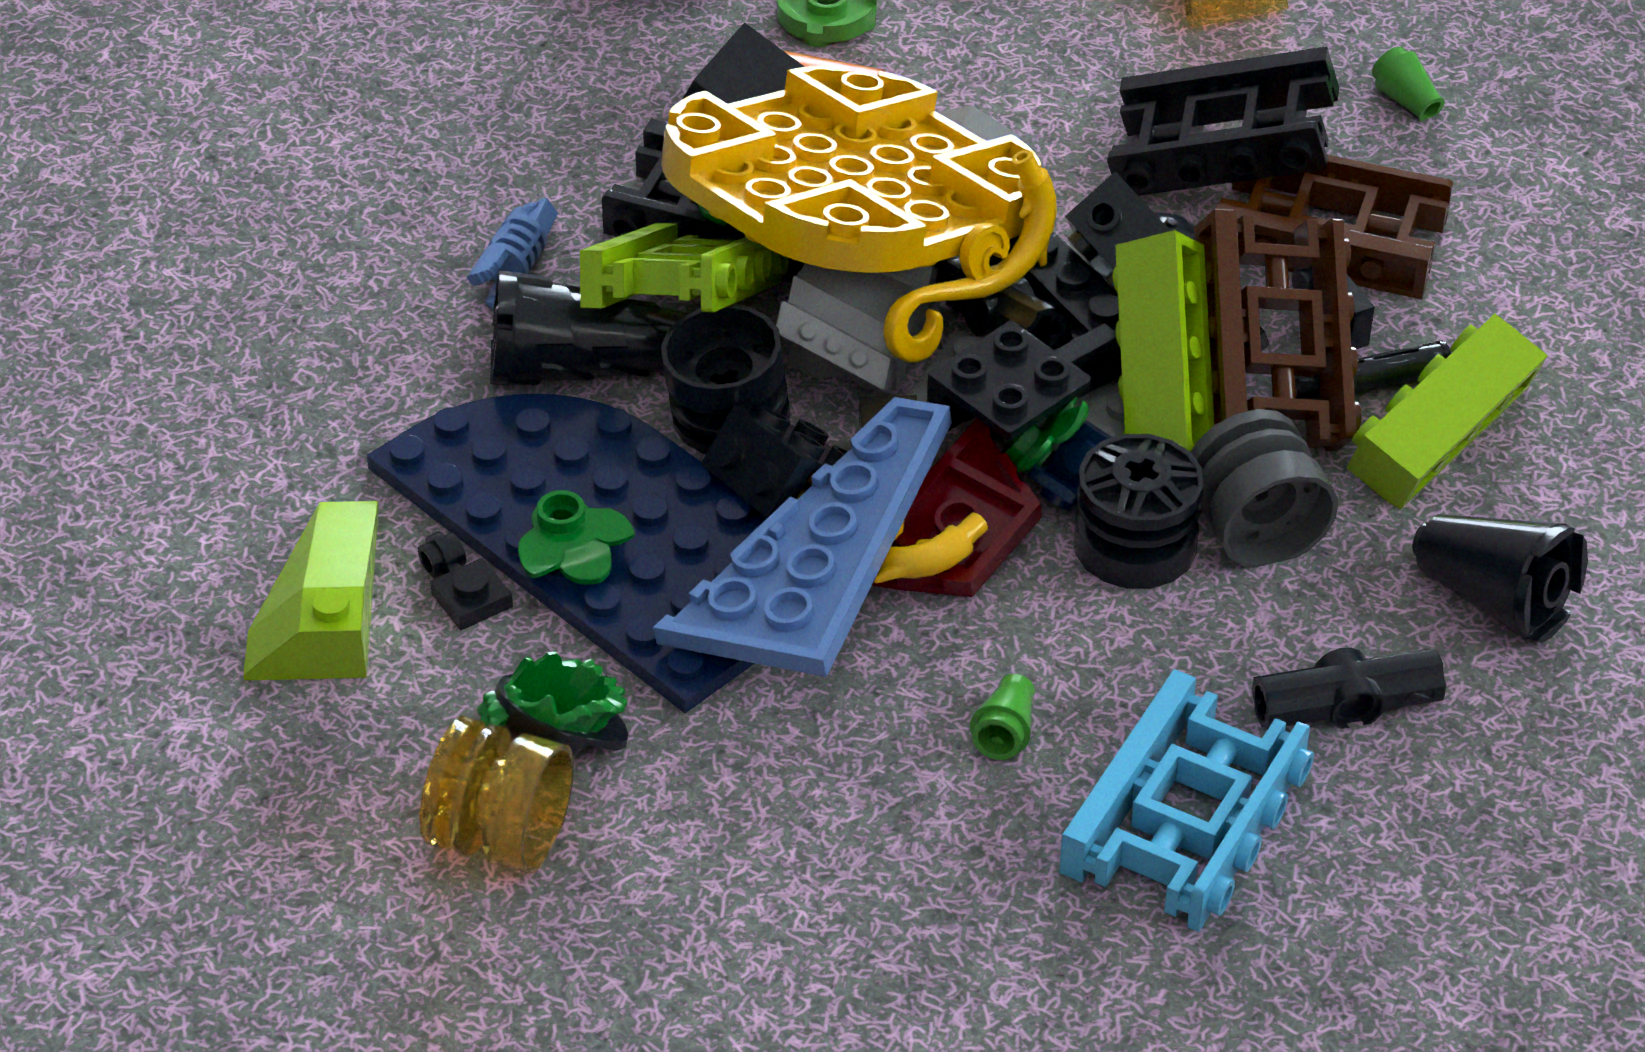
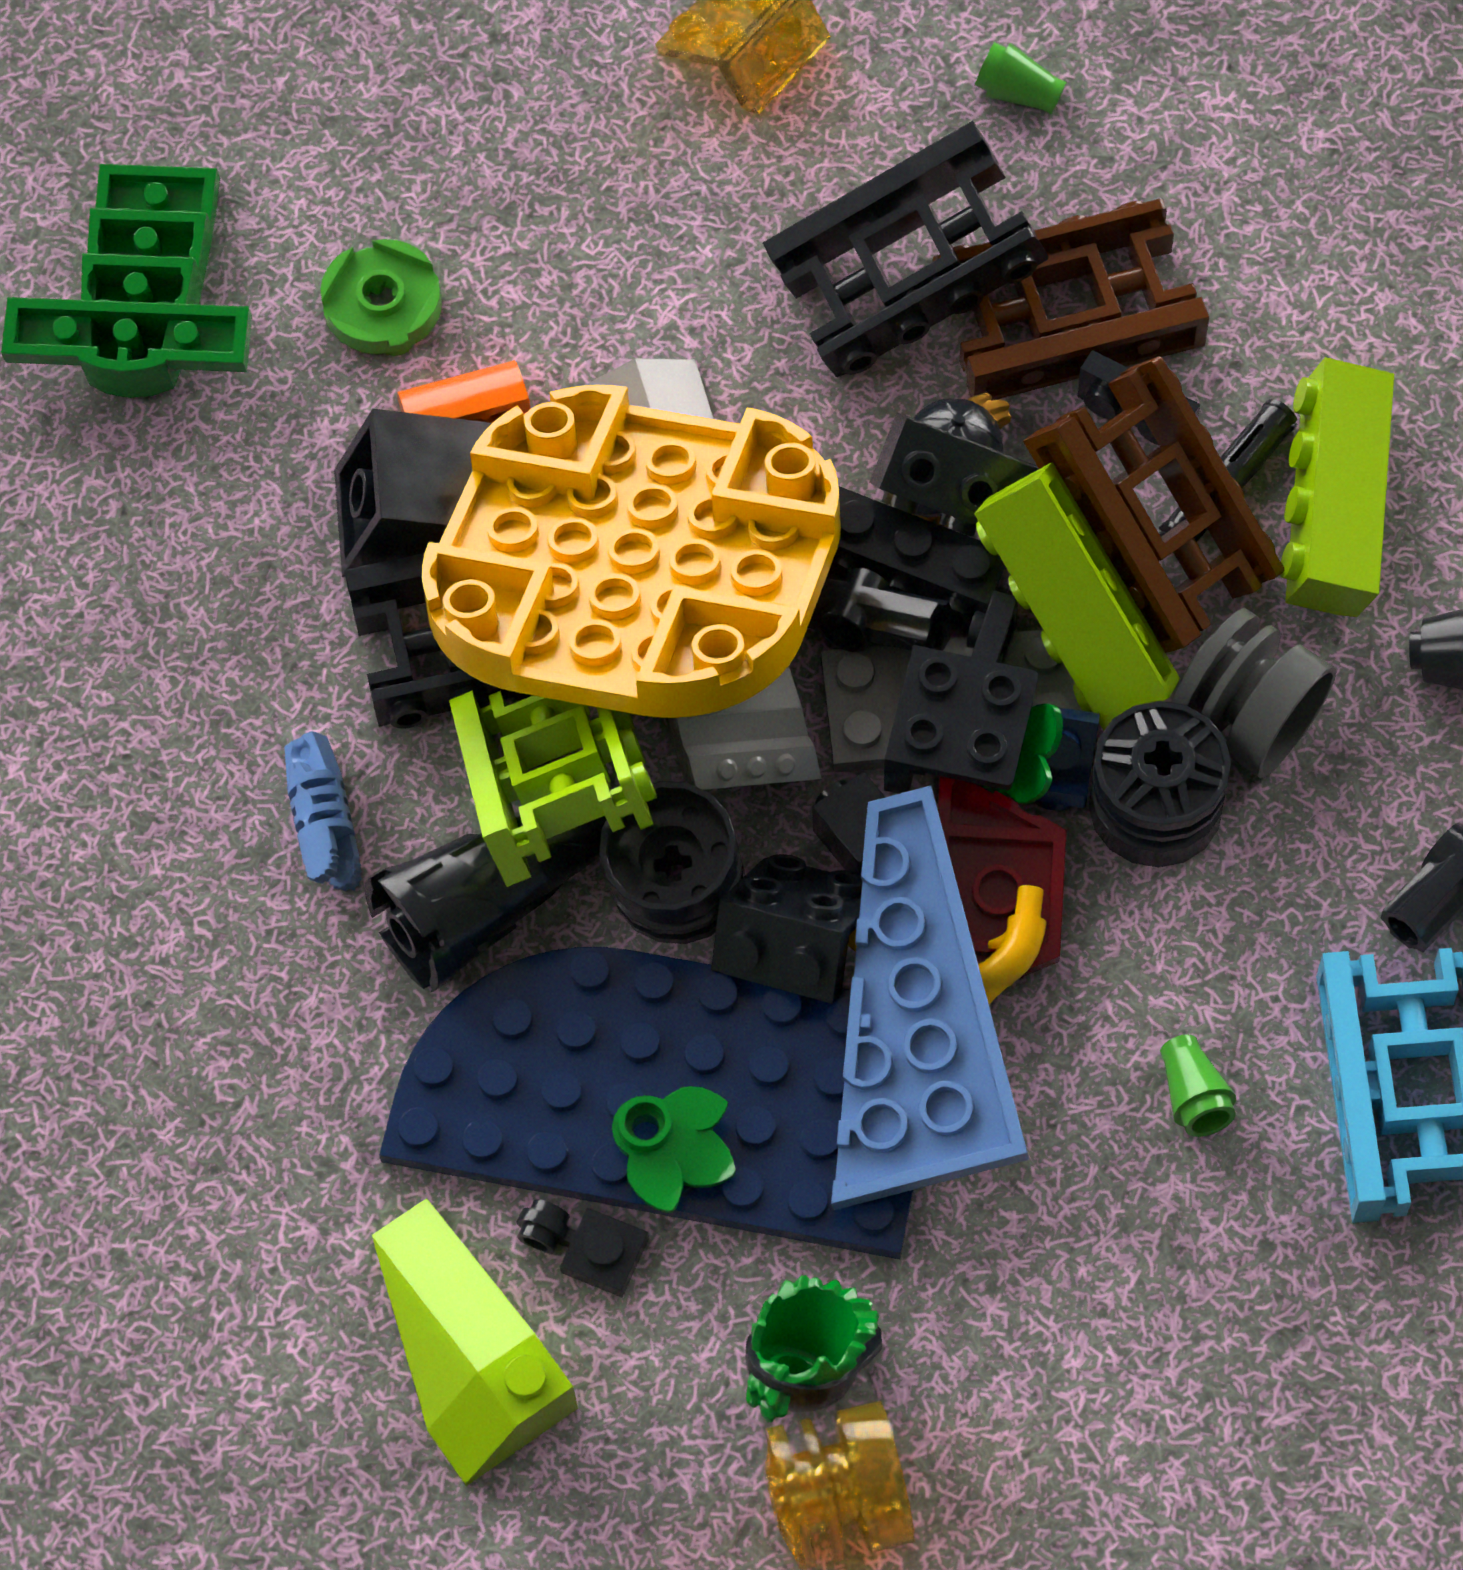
camera: 30 degrees left, 20 degrees up
yellow plant [883,149,1057,363] -> none

